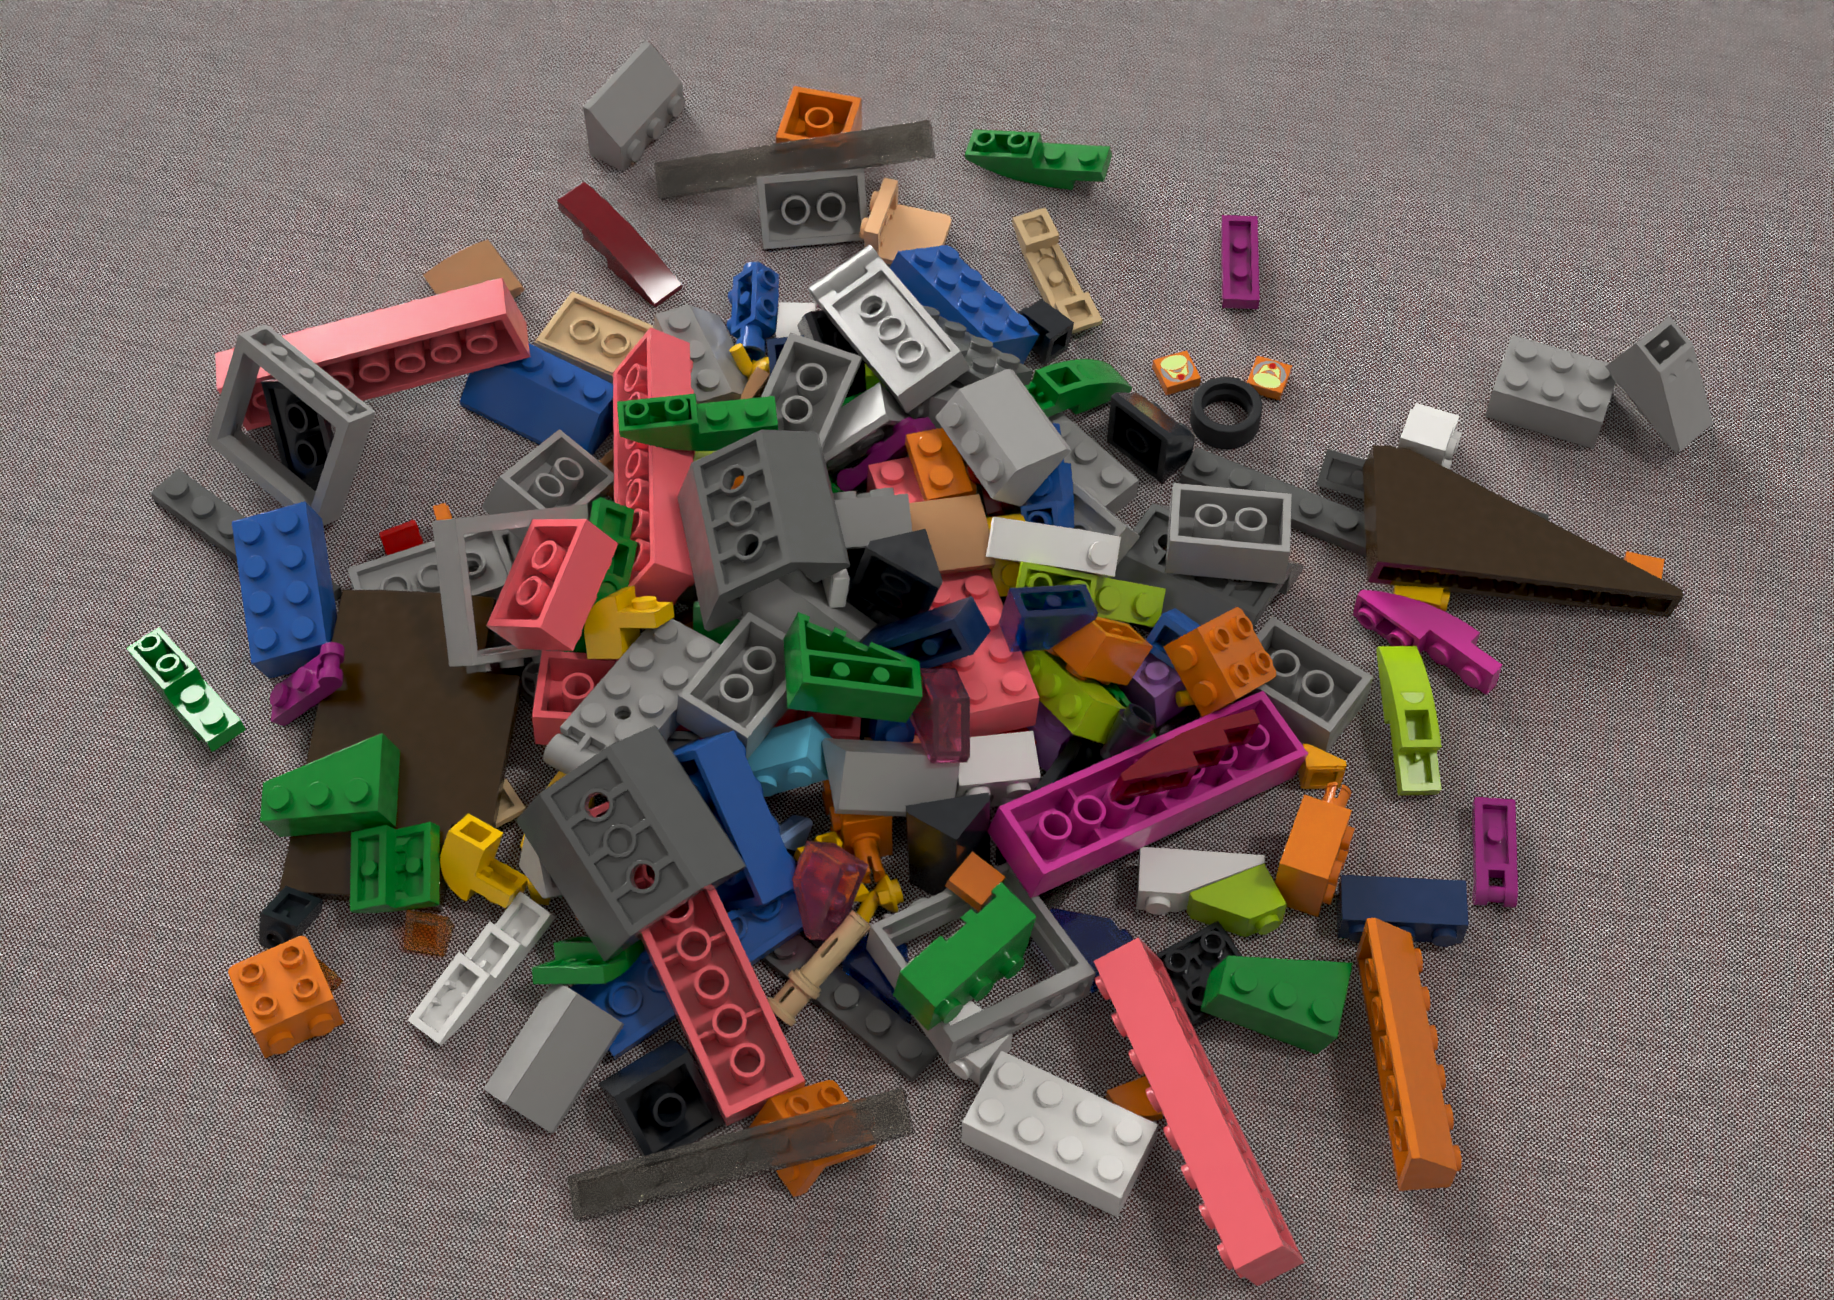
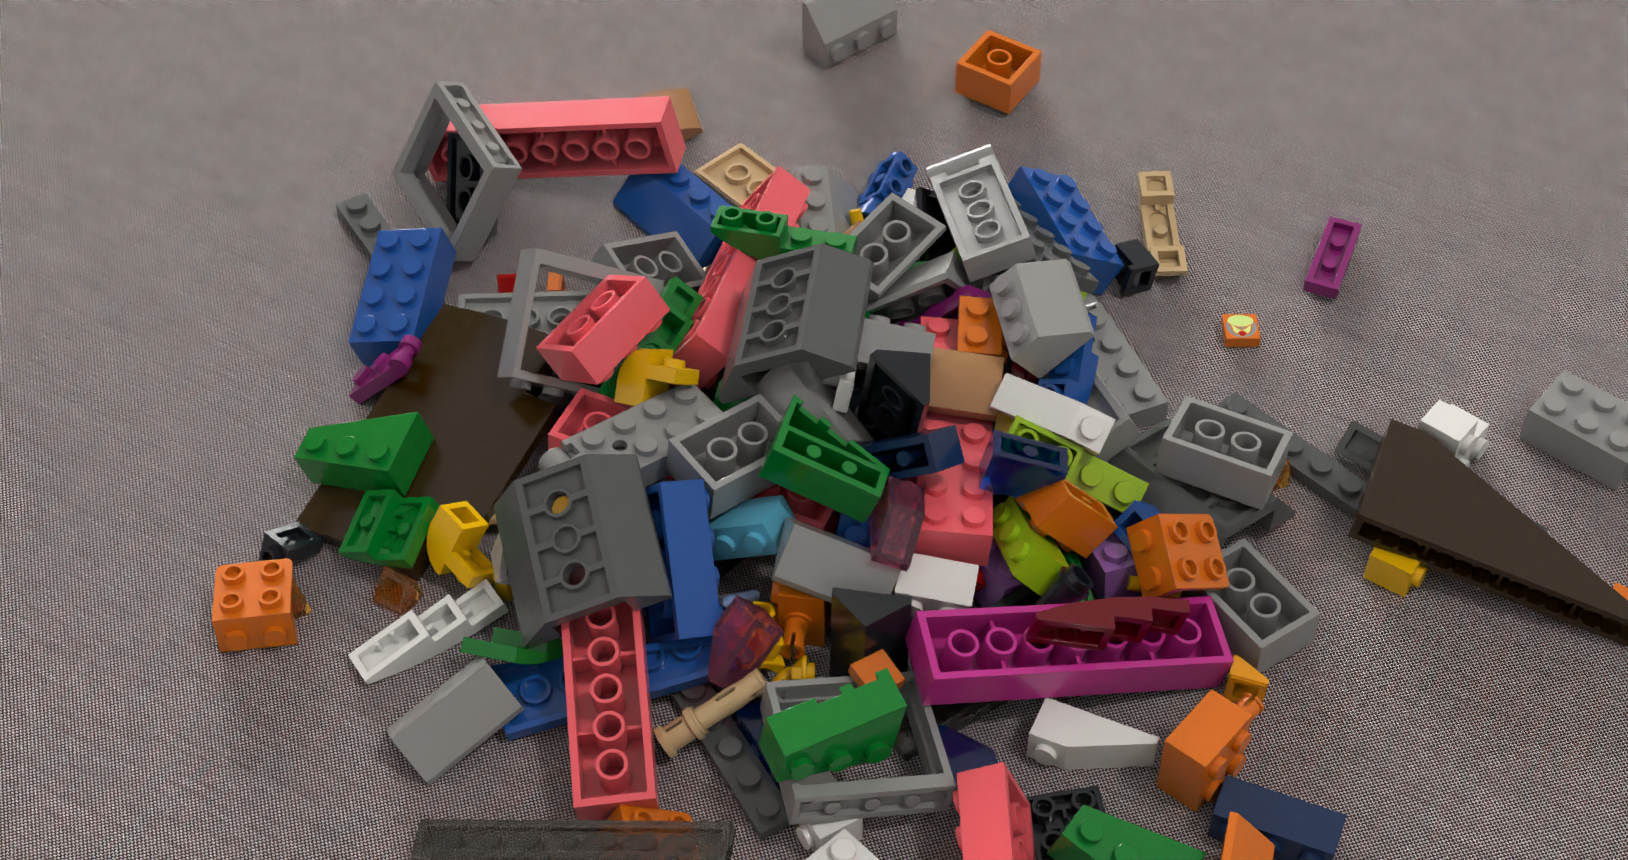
camera: 20 degrees right, 10 degrees down
green slope [126,627,246,752] -> none
dark red slope [557,181,682,308] -> none
black slope [599,1039,725,1168] -> none
clear smoke plate [654,120,935,200] -> none
light grey slope [757,168,868,249] -> none
light nougat bracket [859,178,951,264] -> none
green slope [965,129,1112,190] -> none
green slope [1024,359,1132,417] -> none
black slope [1107,392,1195,484] -> none
lime slope [1186,863,1287,937] -> none
black tyre [1190,376,1262,450] -> none
tile [1247,355,1292,401] -> none
dark pink slope [1353,589,1503,695] -> none
lime slope [1376,646,1442,796] -> none
magenta plate [1472,797,1518,908] -> none

